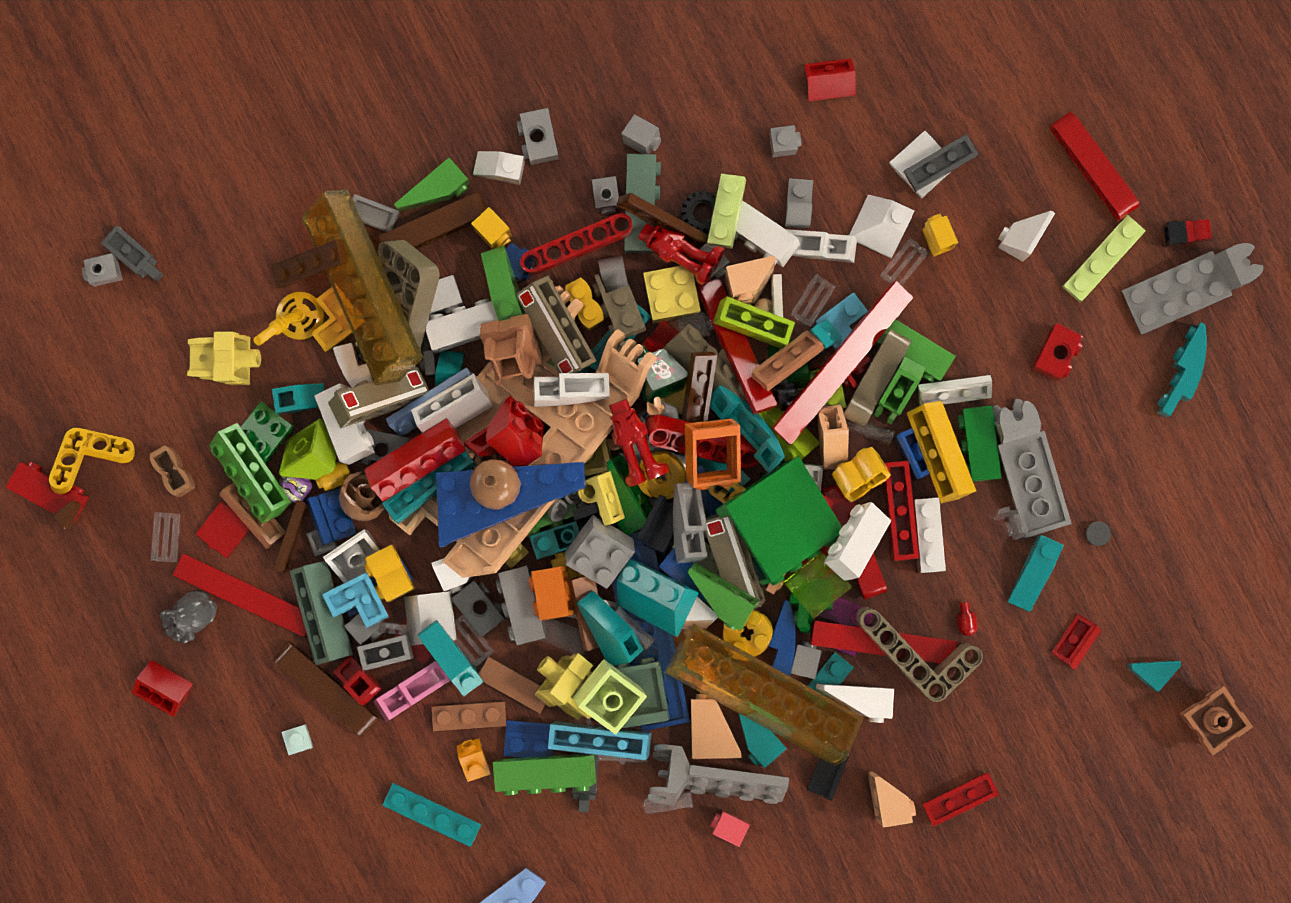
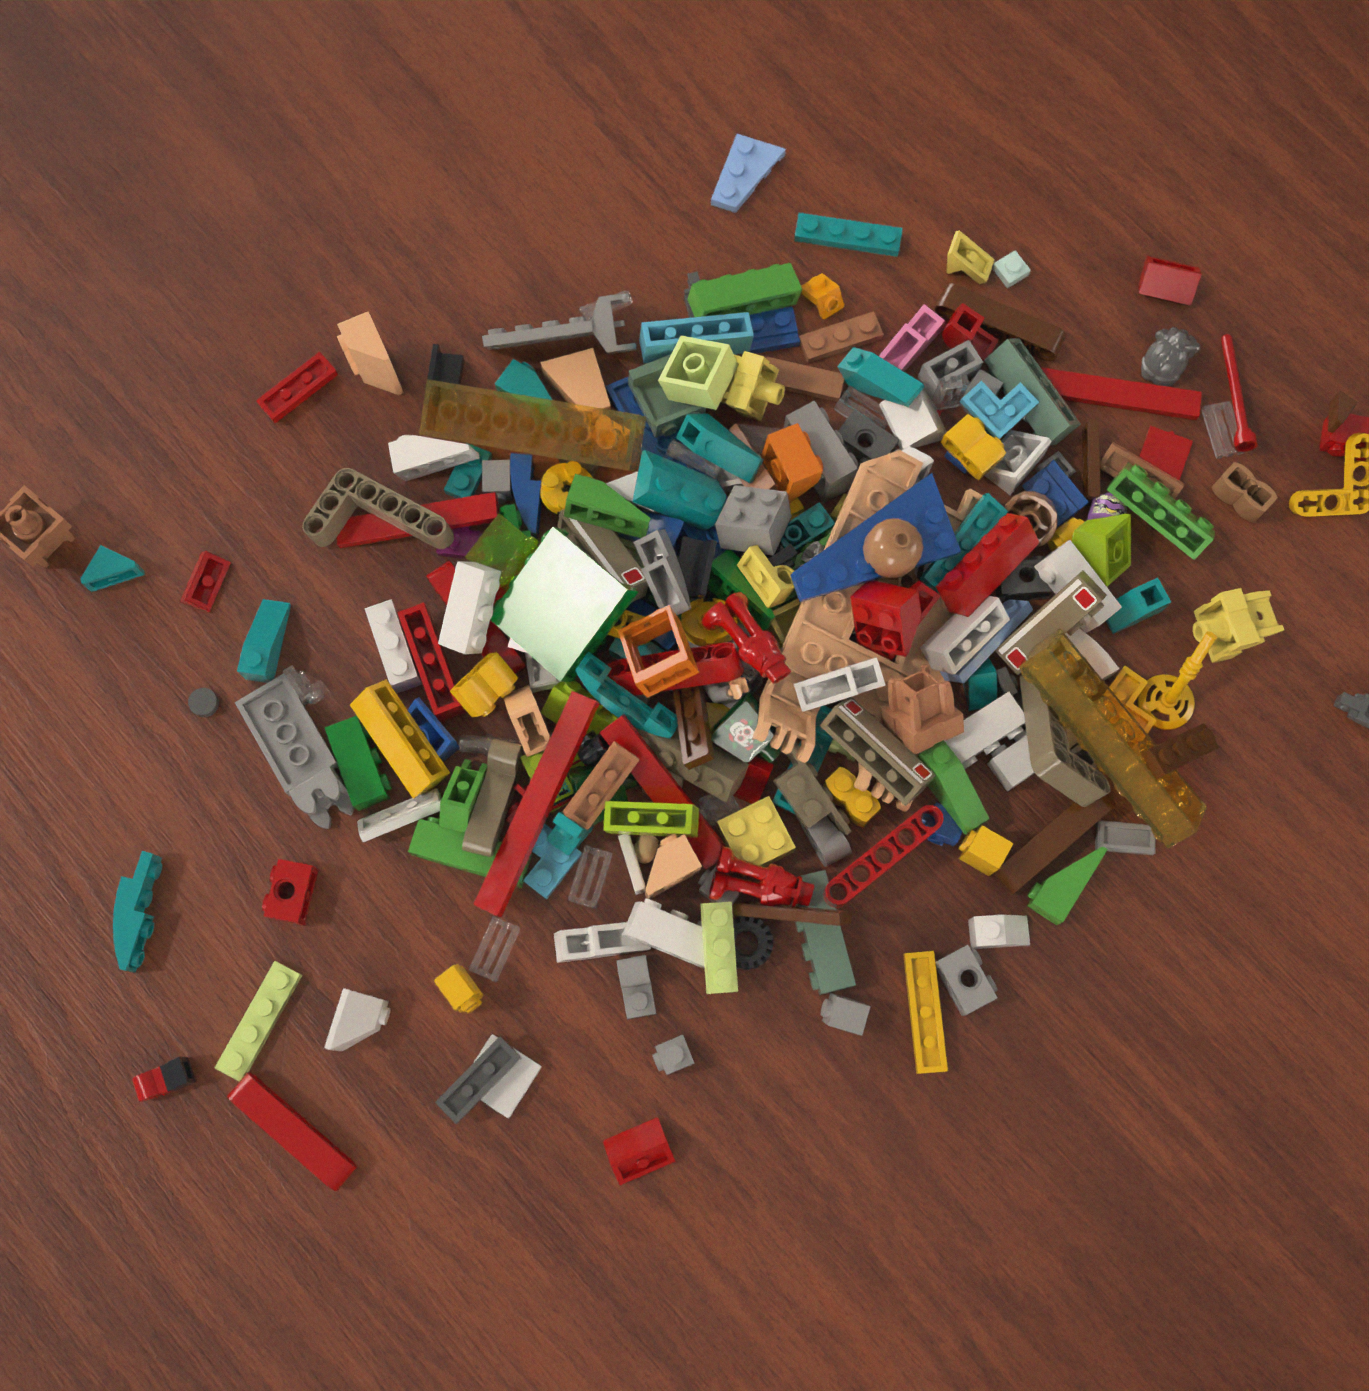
camera: 165 degrees right, 10 degrees down
green hinge [241,401,294,463] -> none
light grey brick [592,176,620,215] -> none
coral brick [710,810,750,847] -> none
white slope [849,195,914,258] -> none
red cylinder [957,602,978,636] -> none
light grey hinge [1122,243,1263,335] -> none
none -> yellow plate [903,951,948,1074]
none -> light yellow slope [947,230,995,284]
none -> red piece [1221,334,1258,452]

